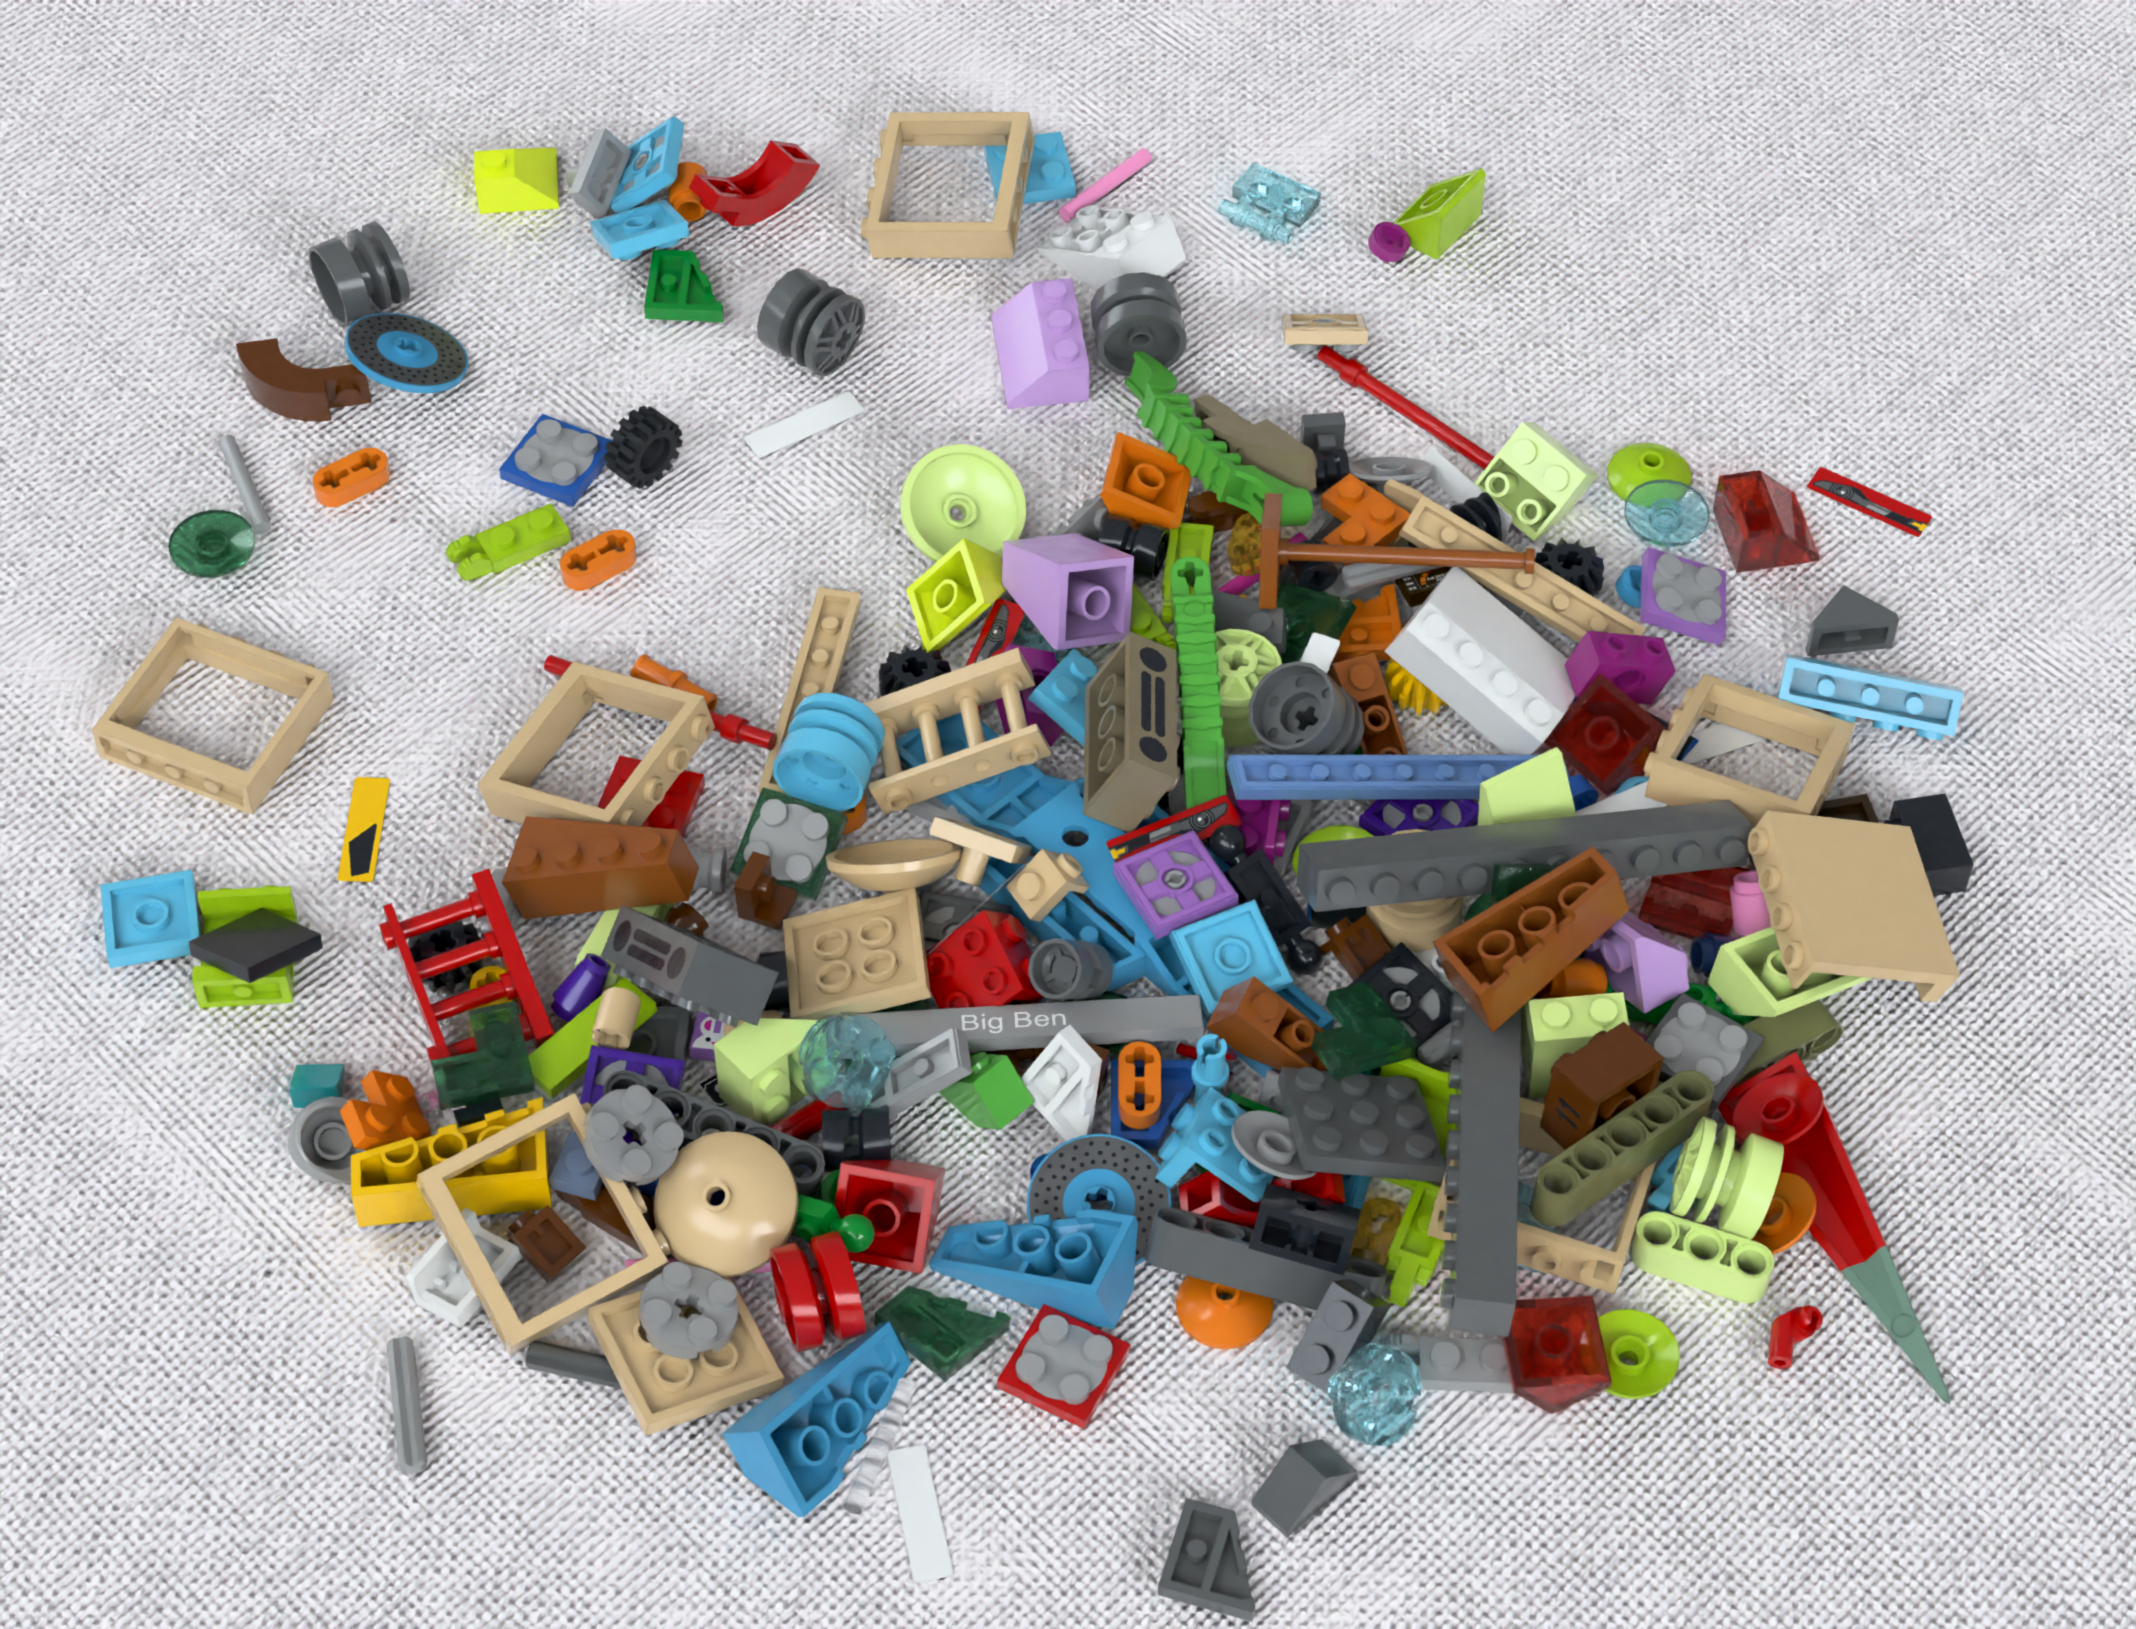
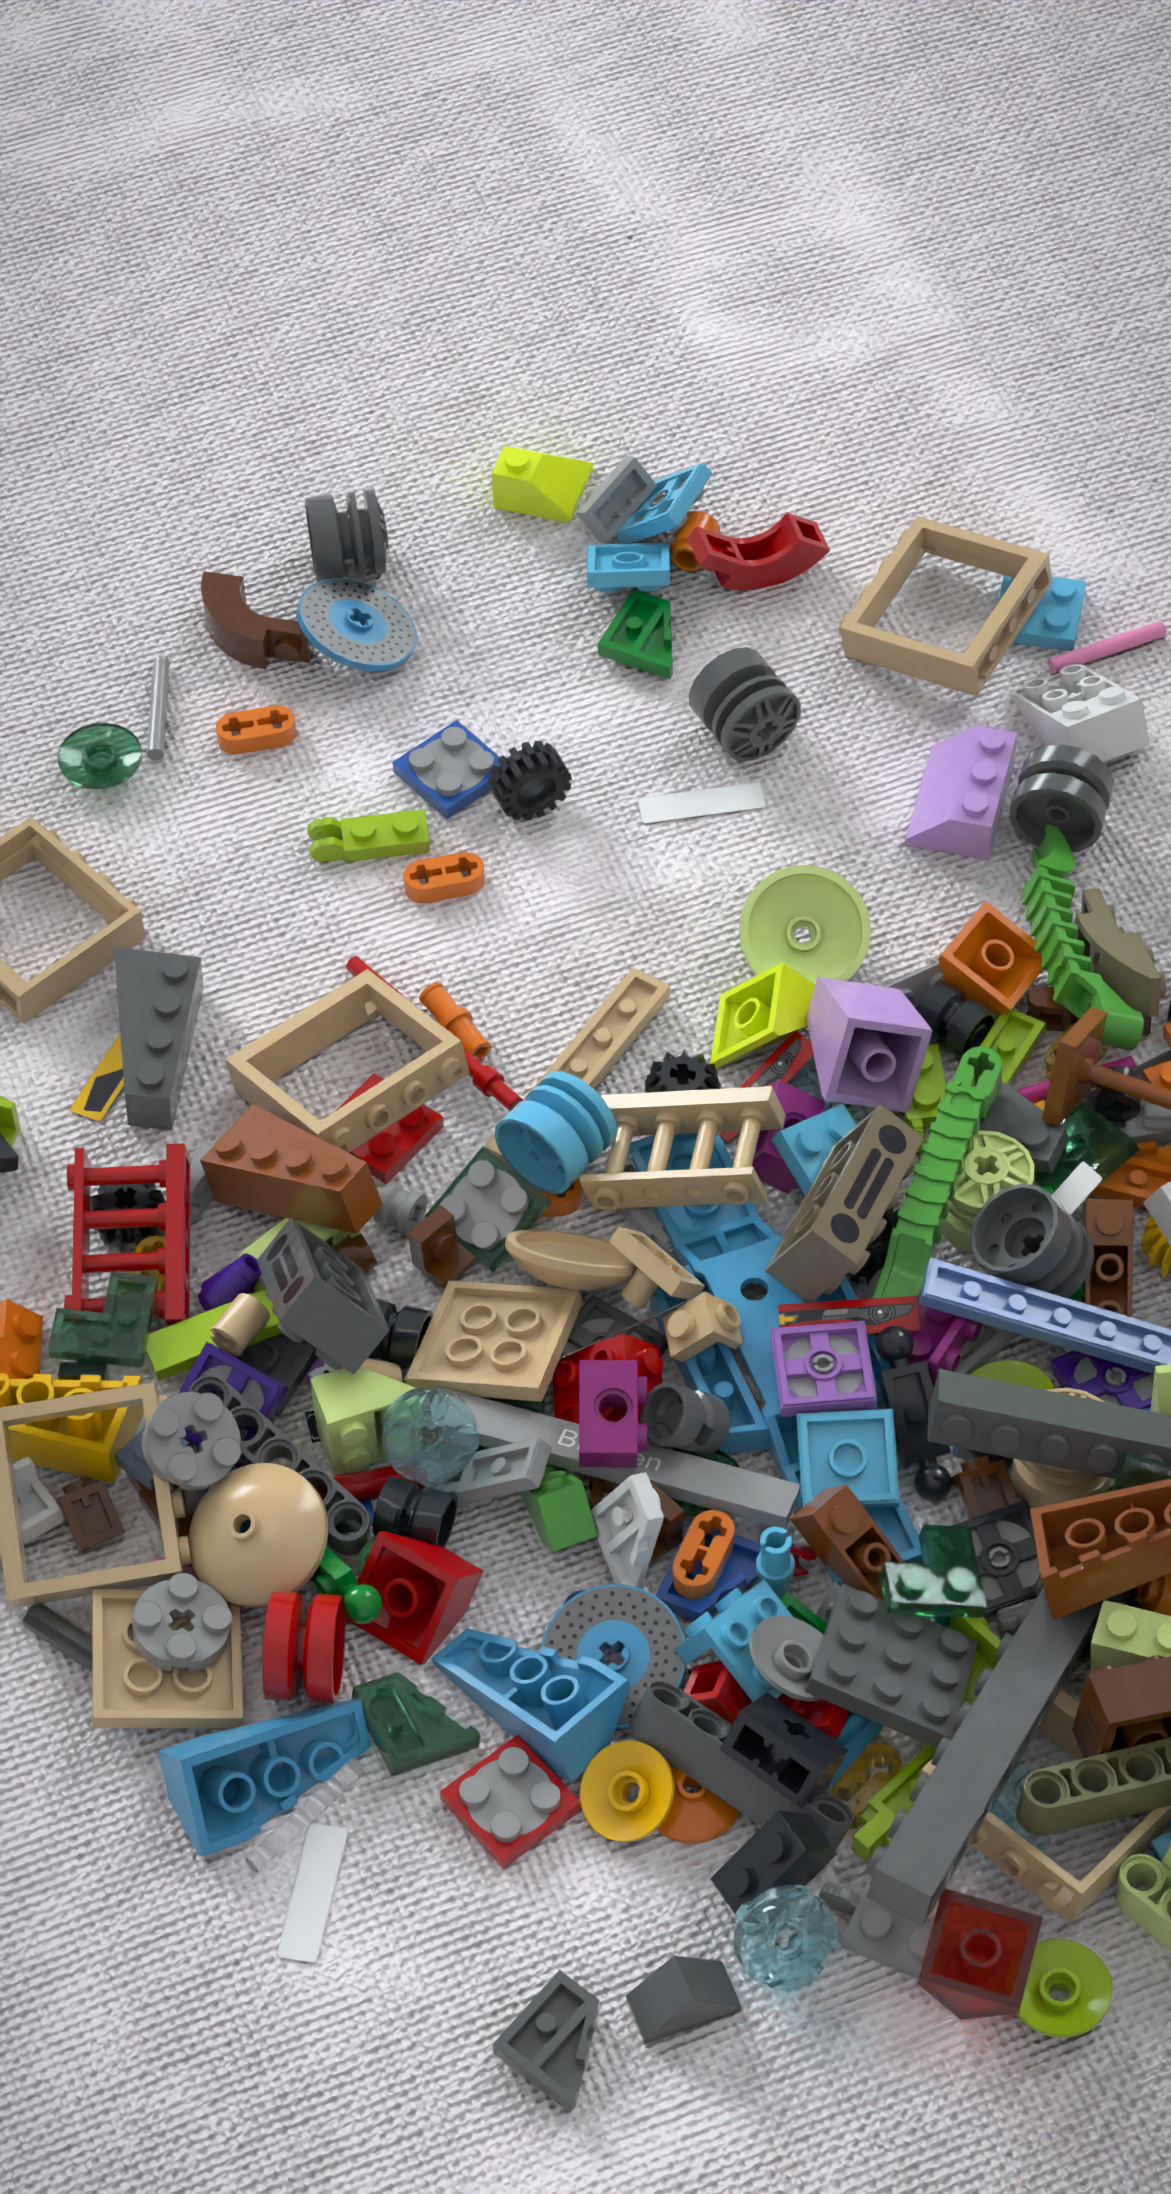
camera: 25 degrees right, 0 degrees up
none -> dark grey wedge [114,947,203,1130]
none -> magenta brick [579,1360,647,1468]
none -> yellow dish [580,1740,674,1842]

